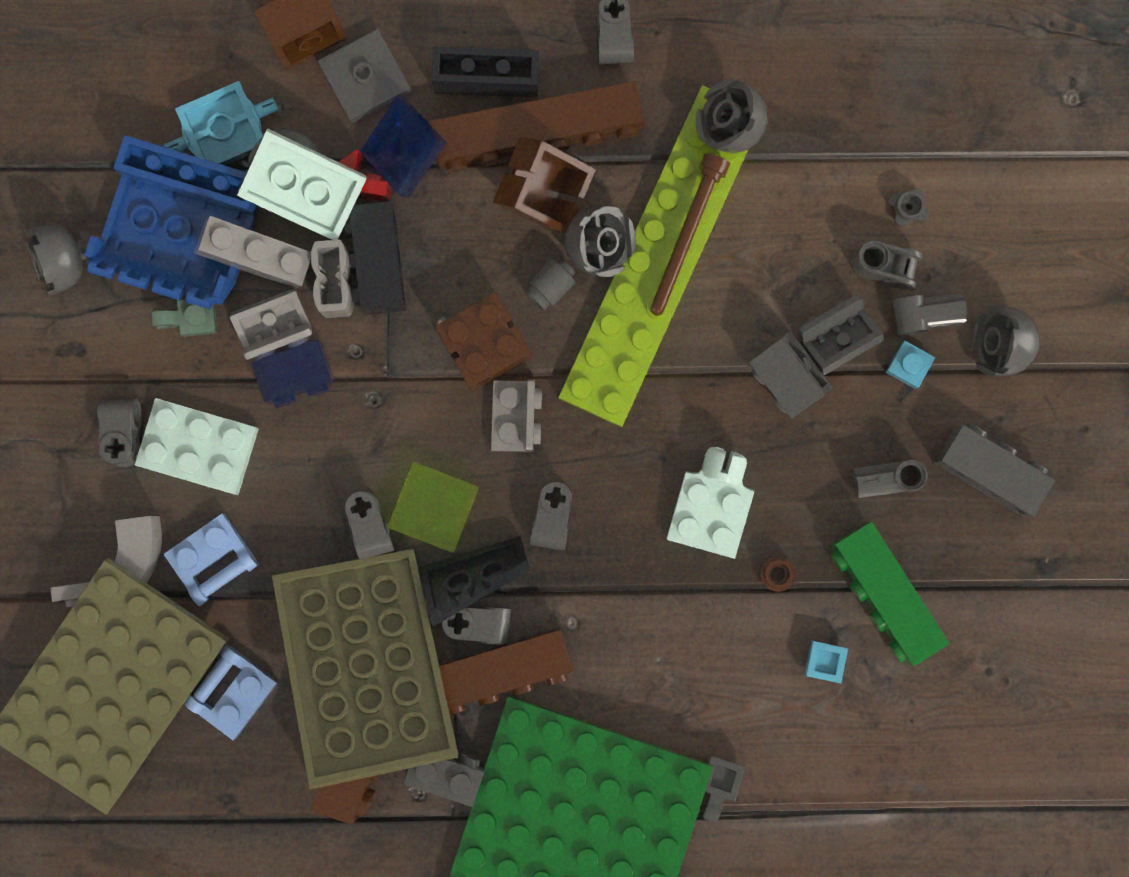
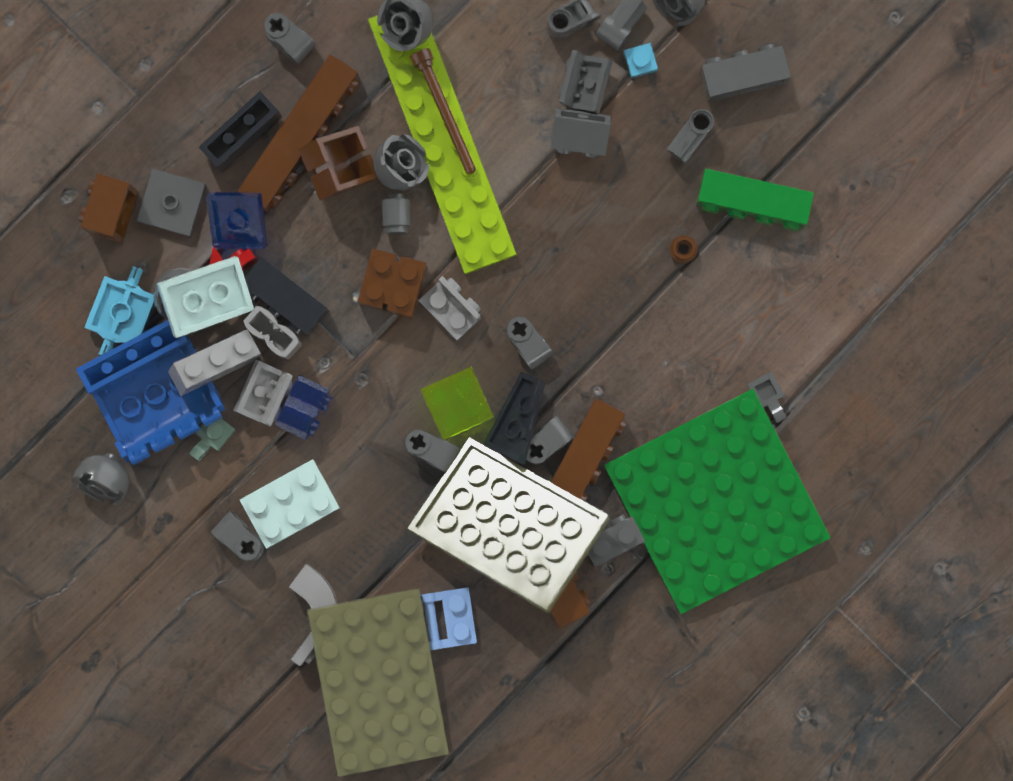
camera: 45 degrees left, 0 degrees up
light blue plate [164,514,259,606] -> none
light aqua plate [666,447,755,559] -> none
medium azure plate [804,640,848,684] -> none

